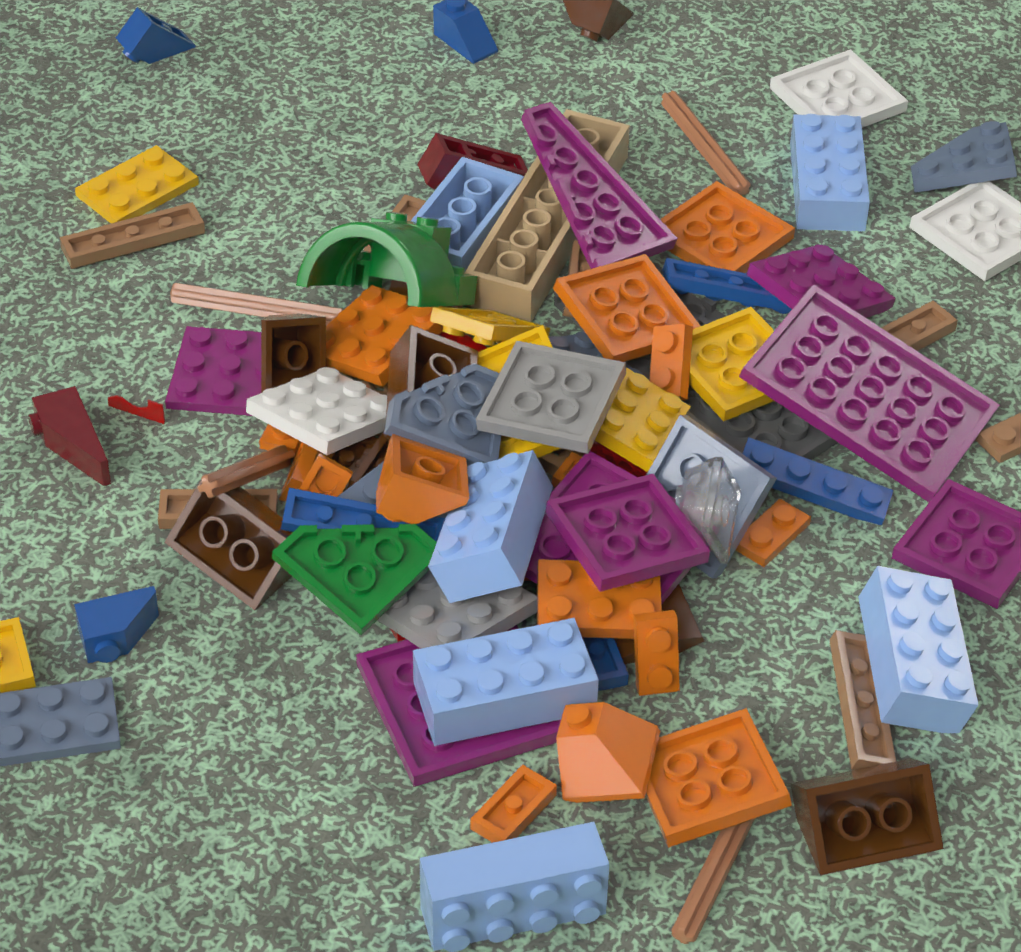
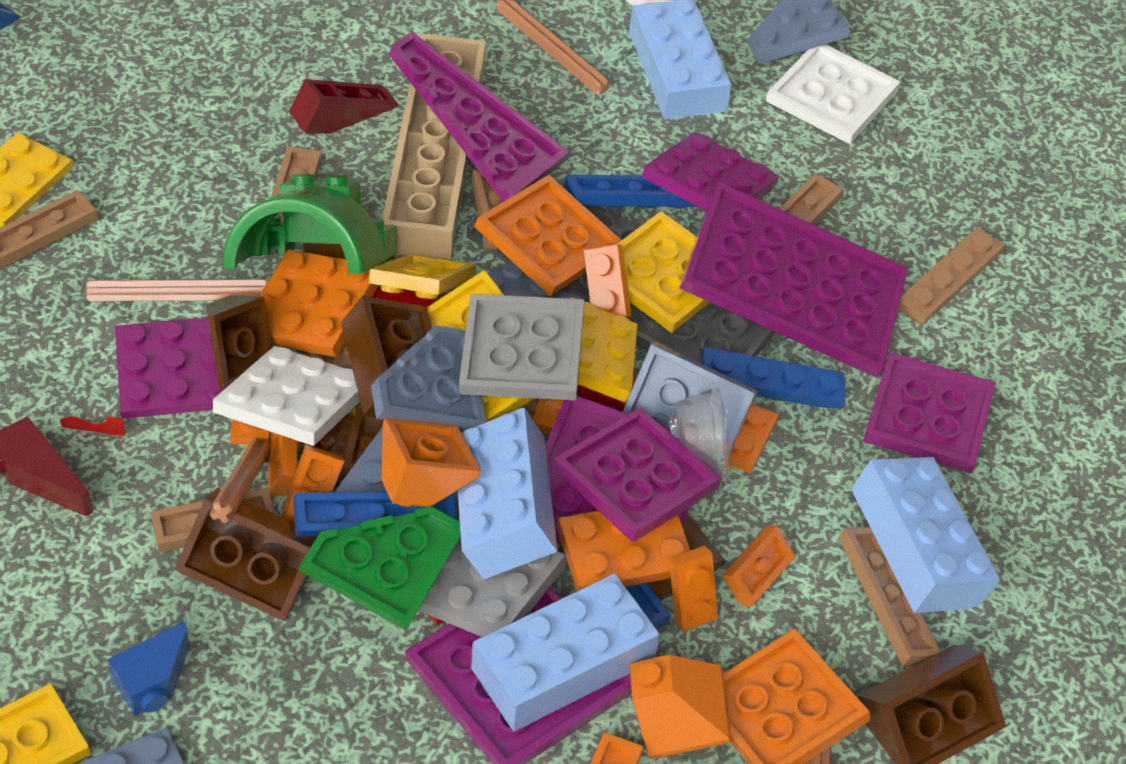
camera: 20 degrees left, 5 degrees up
light blue brick [411,157,524,271] -> none
orange plate [660,181,795,273] -> none
none -> orange plate [722,526,796,607]

